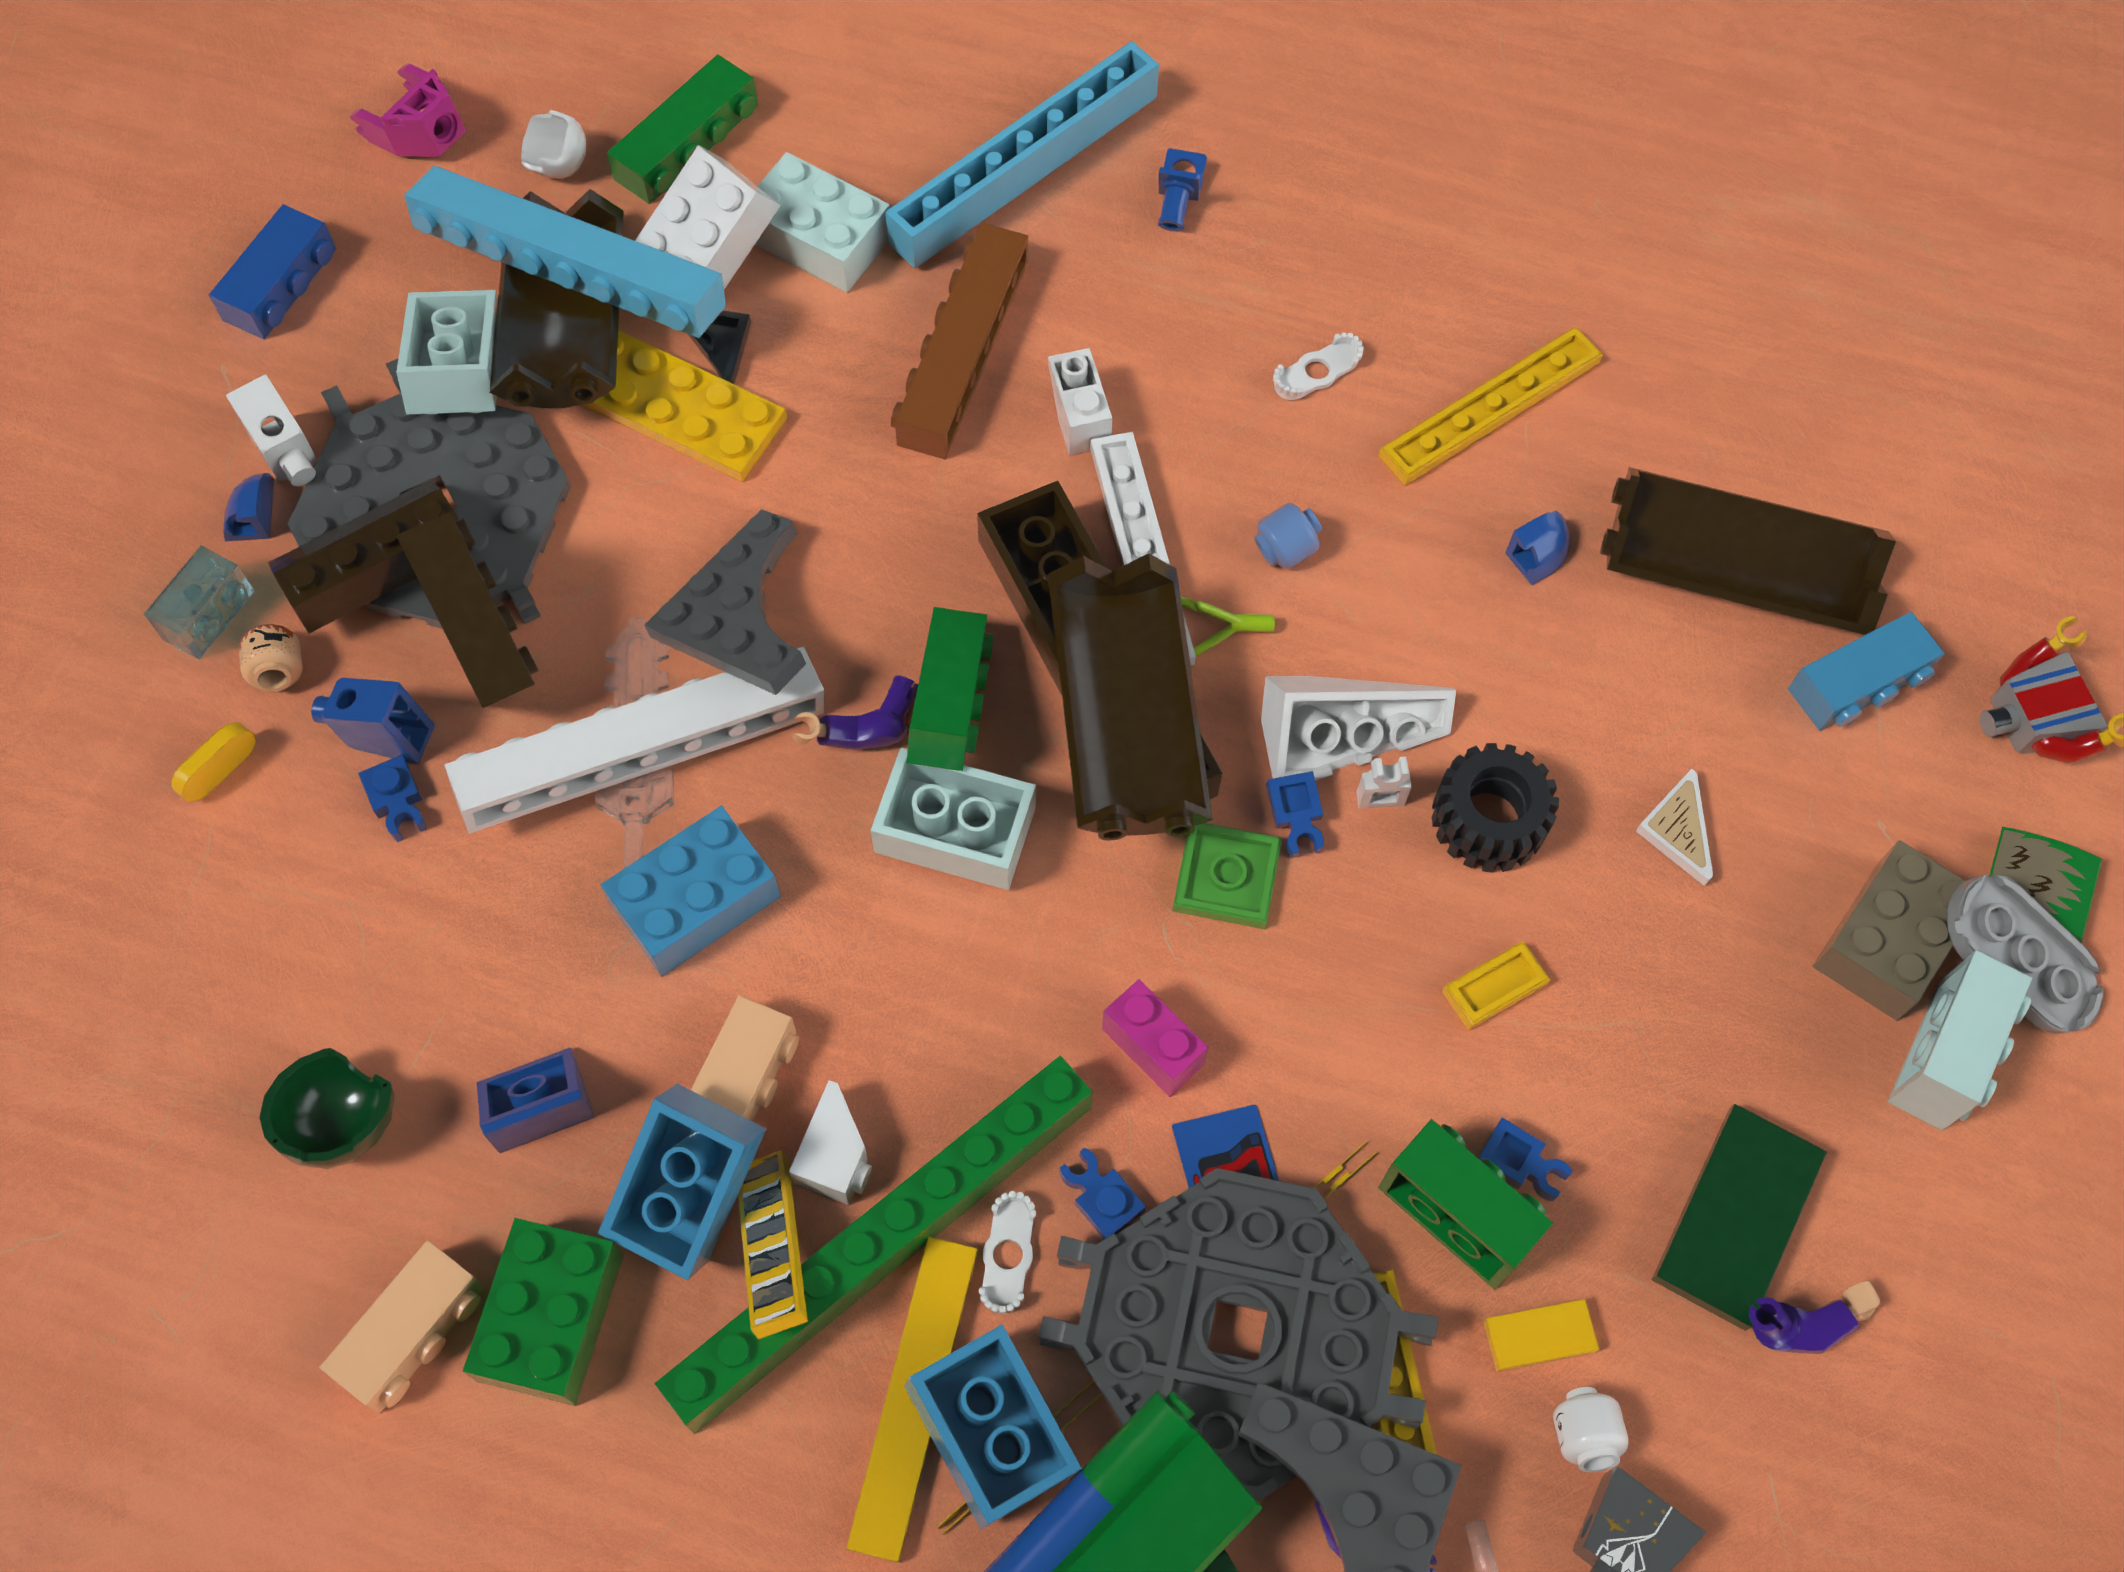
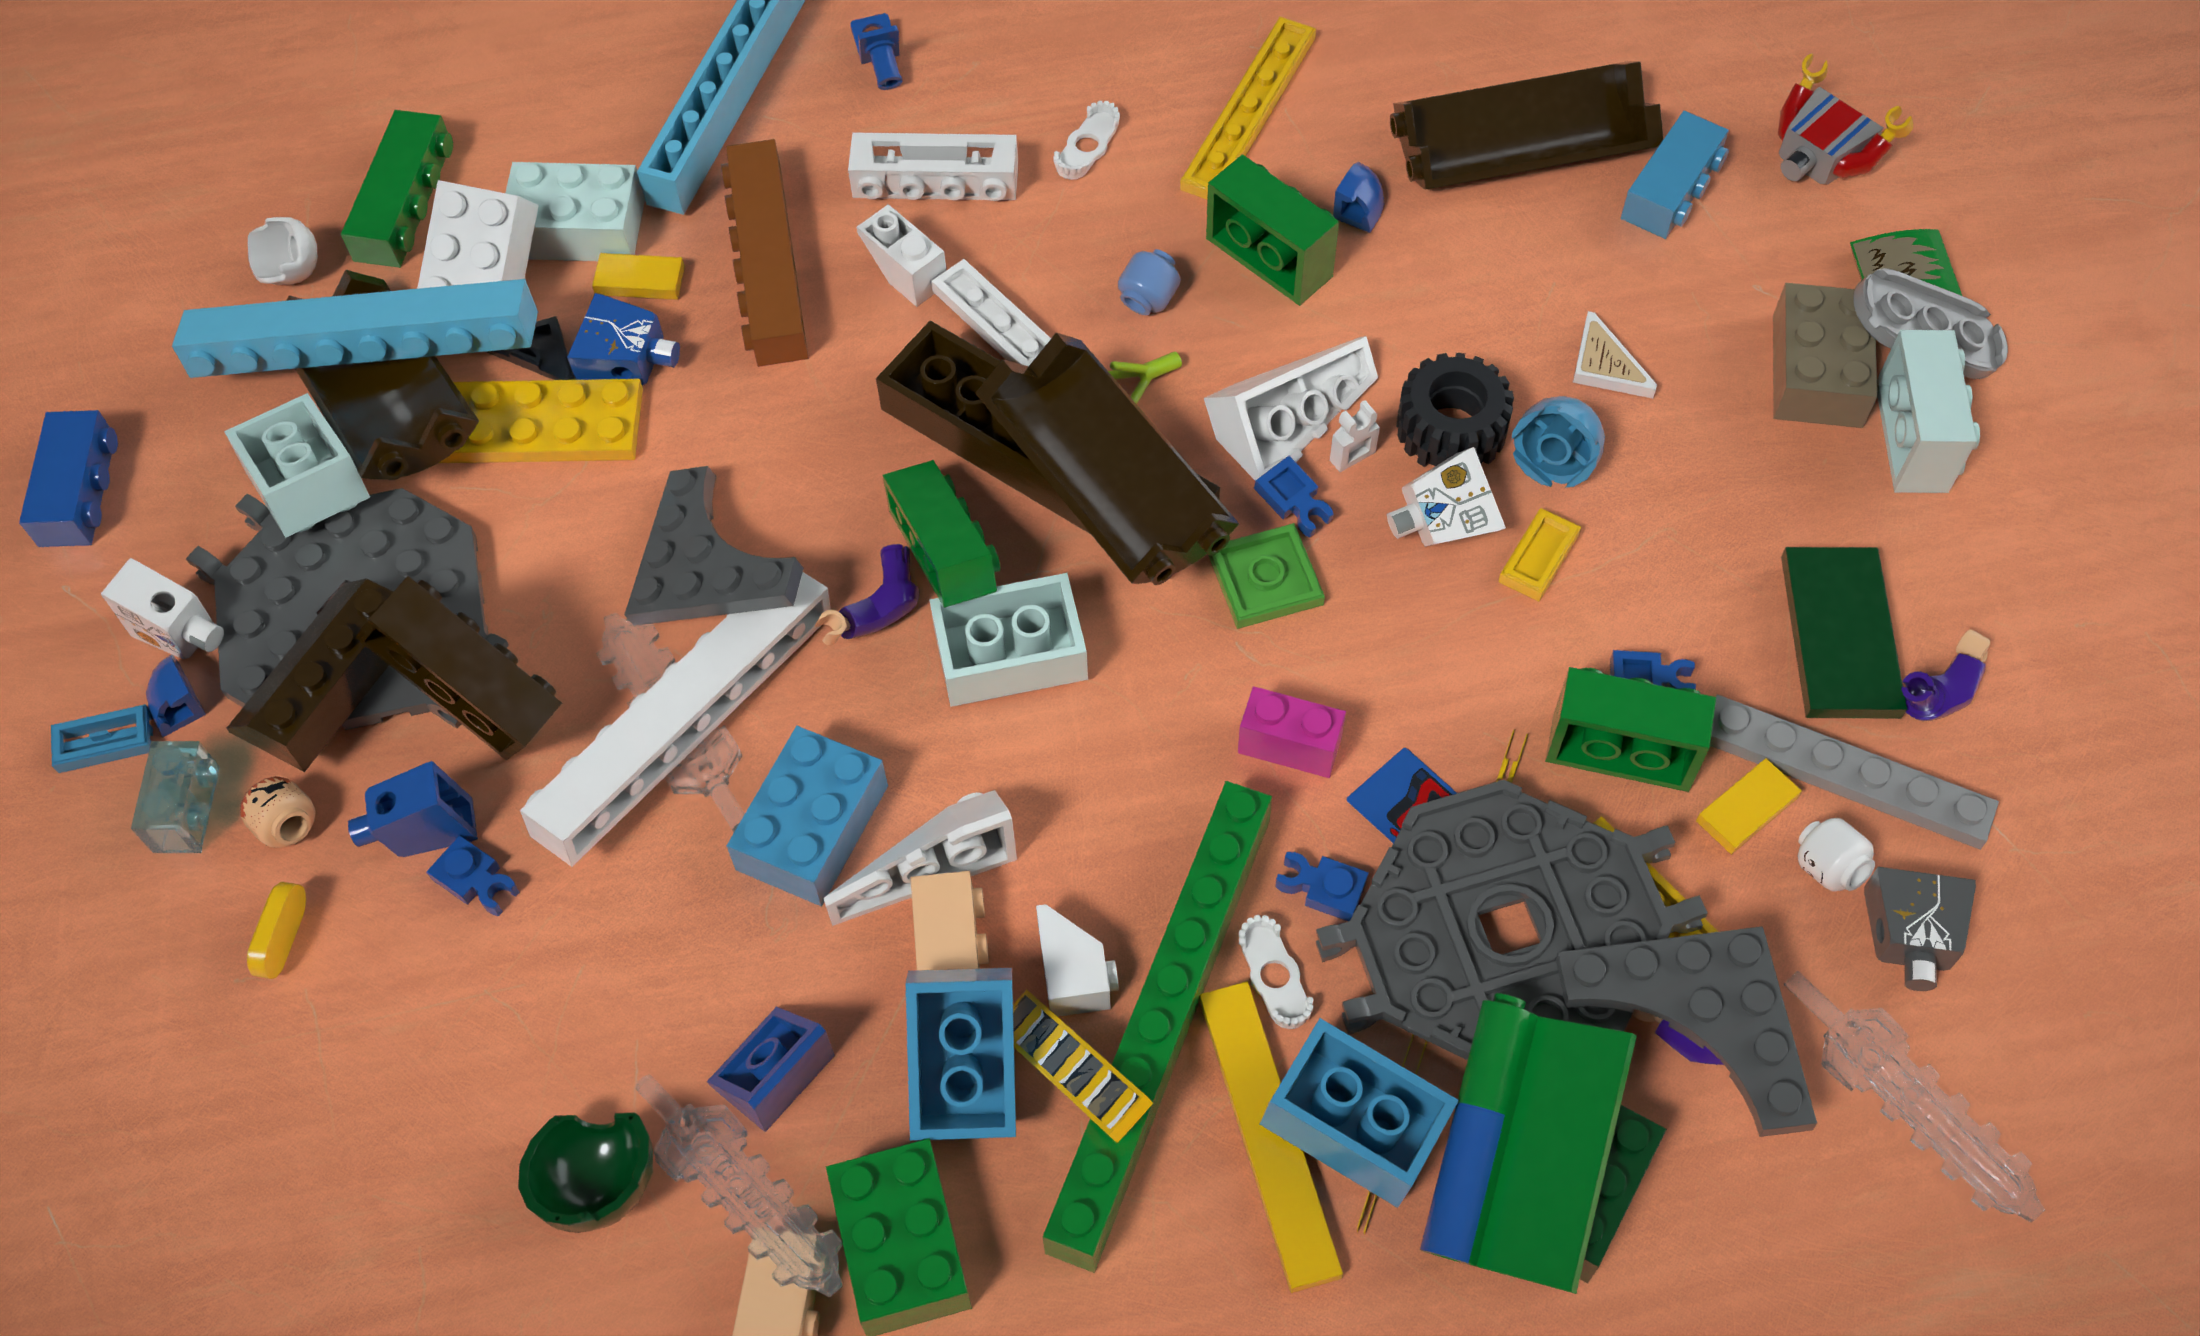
camera: 25 degrees left, 5 degrees down
dark pink piece [349,63,466,157] -> none
none -> dark azure tile [51,704,154,773]
none -> blue torso [567,293,680,386]
none -> yellow tile [592,253,685,300]
none -> clear bar [636,1075,842,1297]
none -> white wedge [823,790,1017,926]
none -> white brick [848,133,1018,201]
none -> green brick [1206,154,1339,306]
none -> white torso [1387,447,1506,546]
none -> dark azure cylinder [1511,396,1605,488]
none -> light grey plate [1710,694,1999,850]

